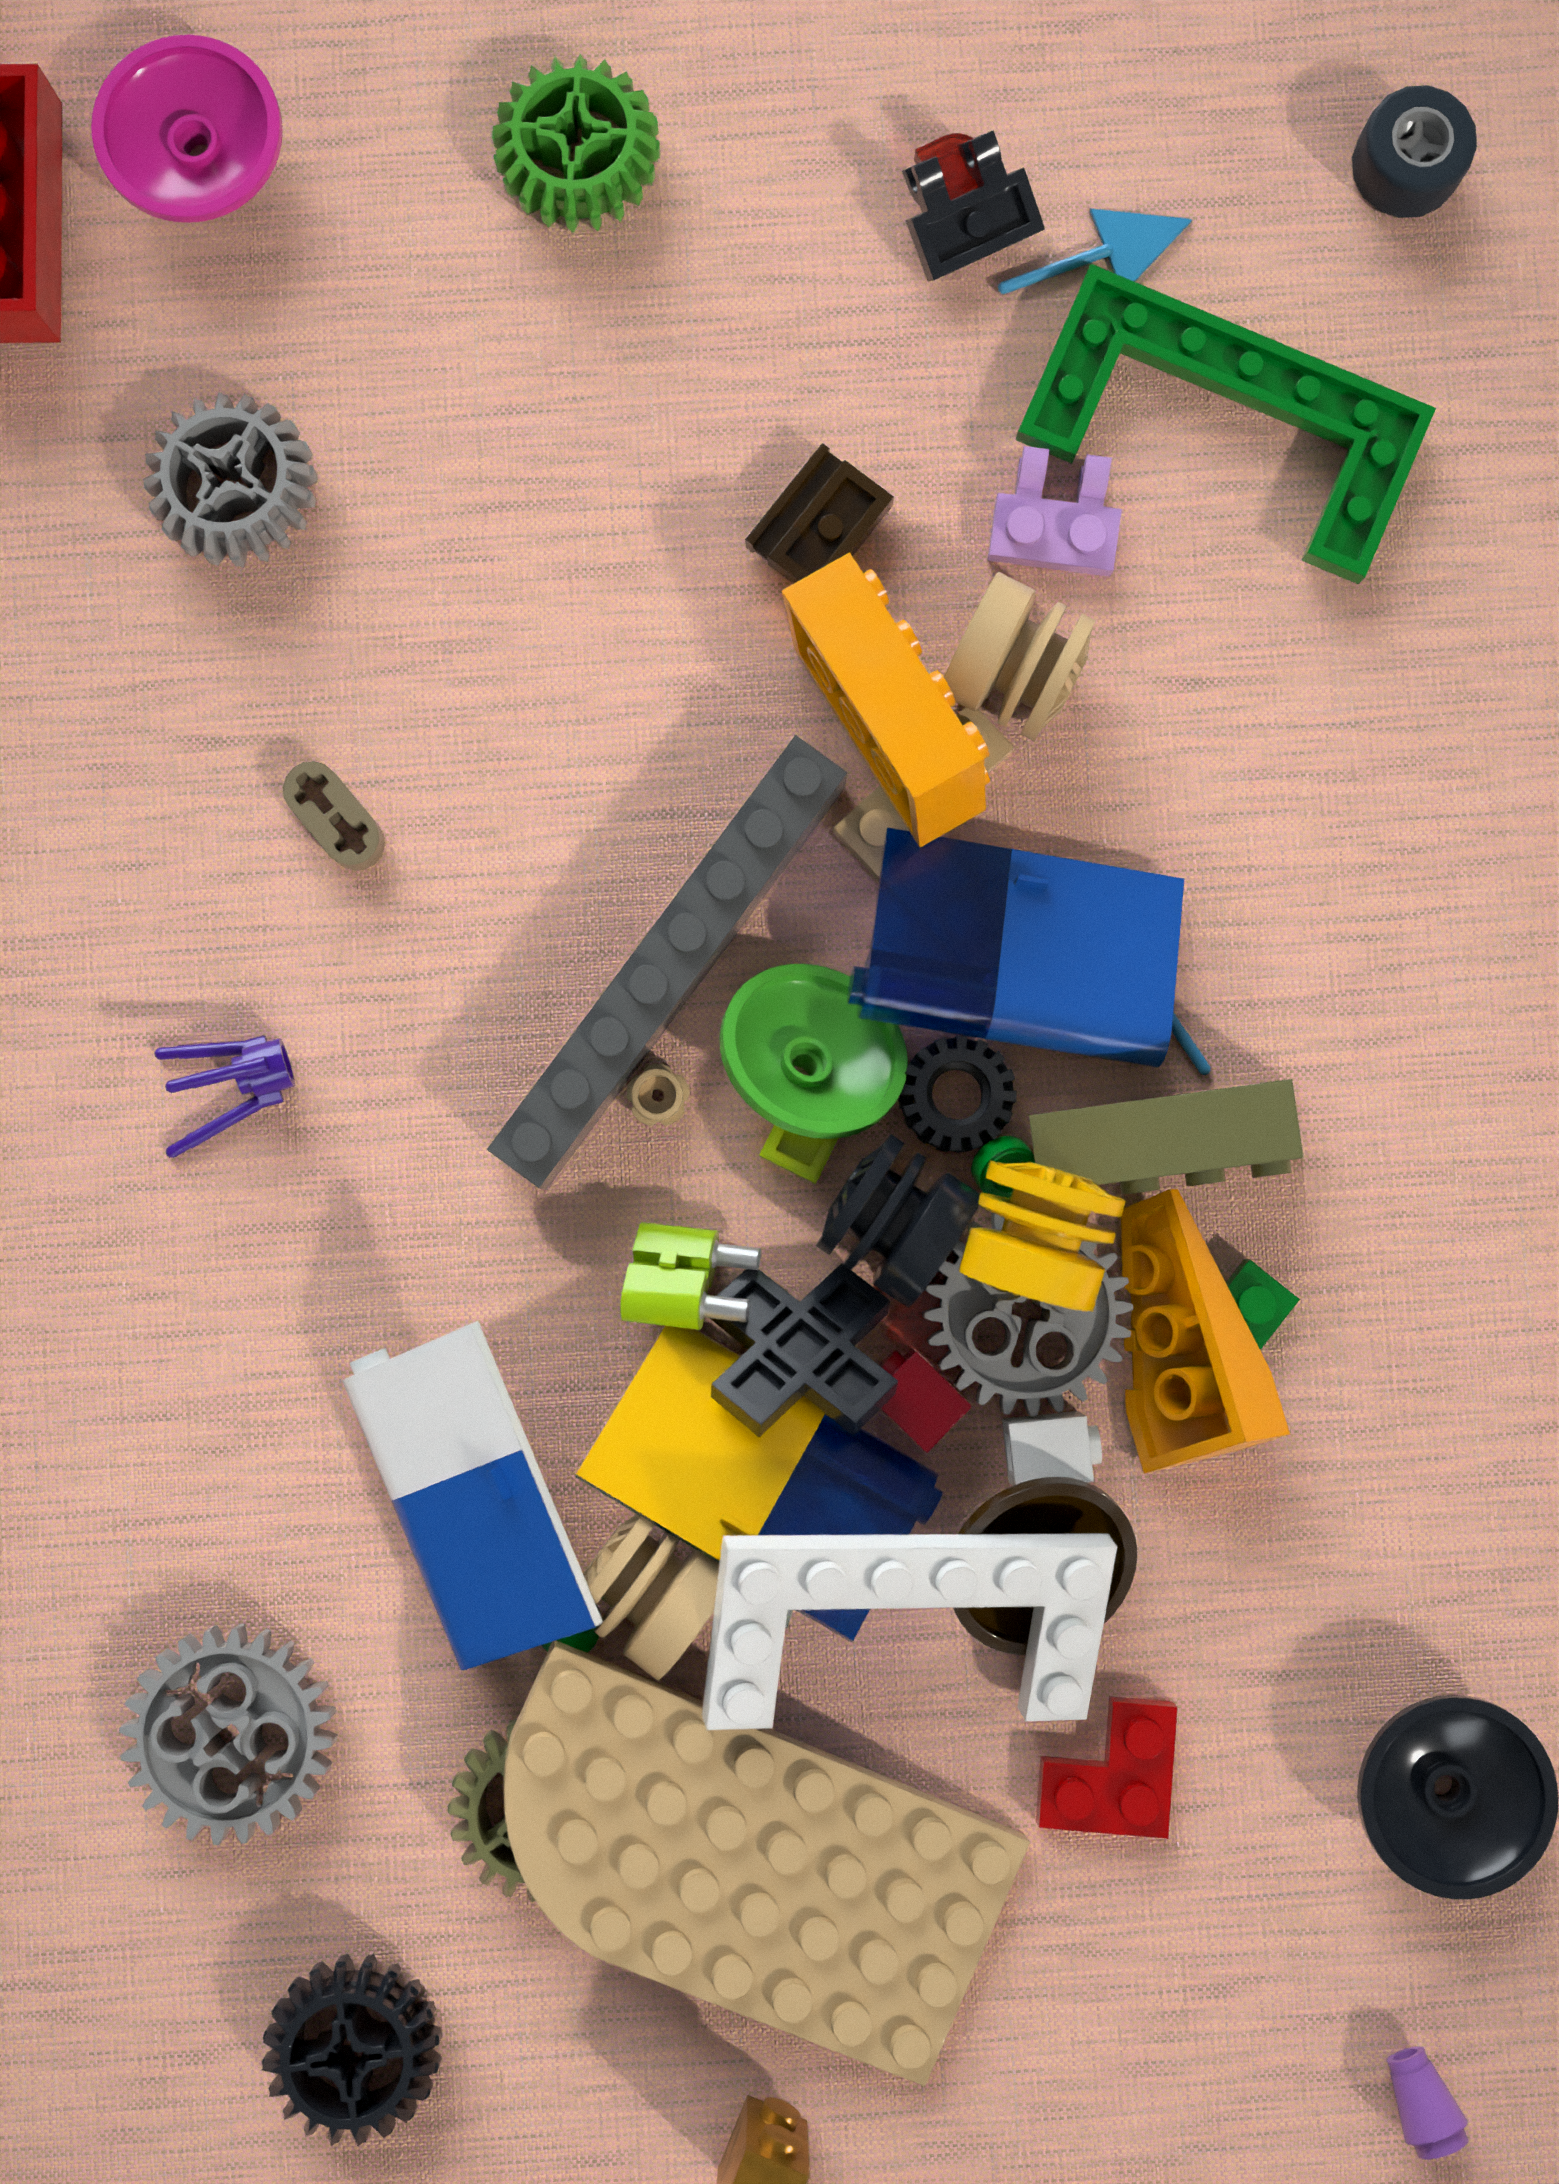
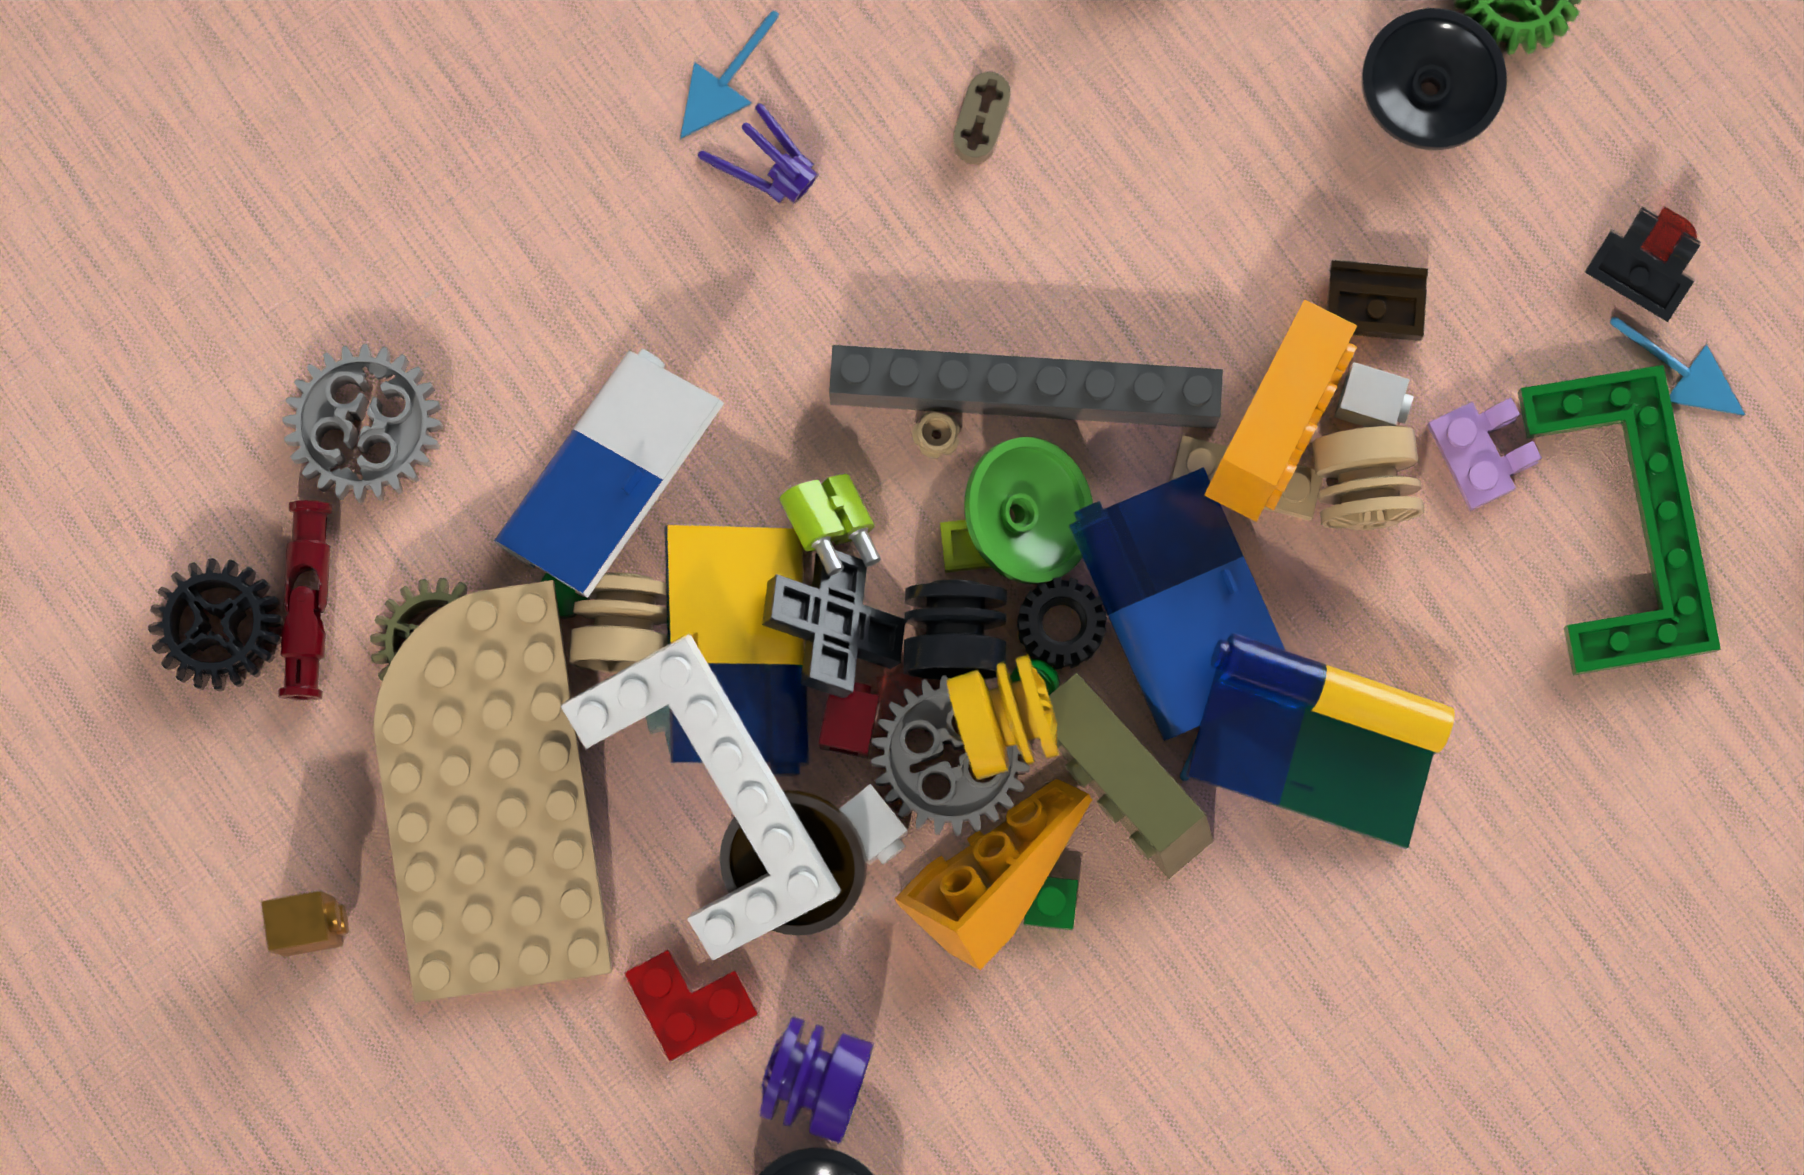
camera: 60 degrees right, 5 degrees down
none -> dark red piece [278,500,333,700]
none -> dark azure piece [680,11,779,139]
none -> dark purple wheel [759,1016,874,1143]
none -> door [1186,633,1455,849]
none -> white brick [1334,362,1413,427]
none -> black dish [1361,8,1507,150]

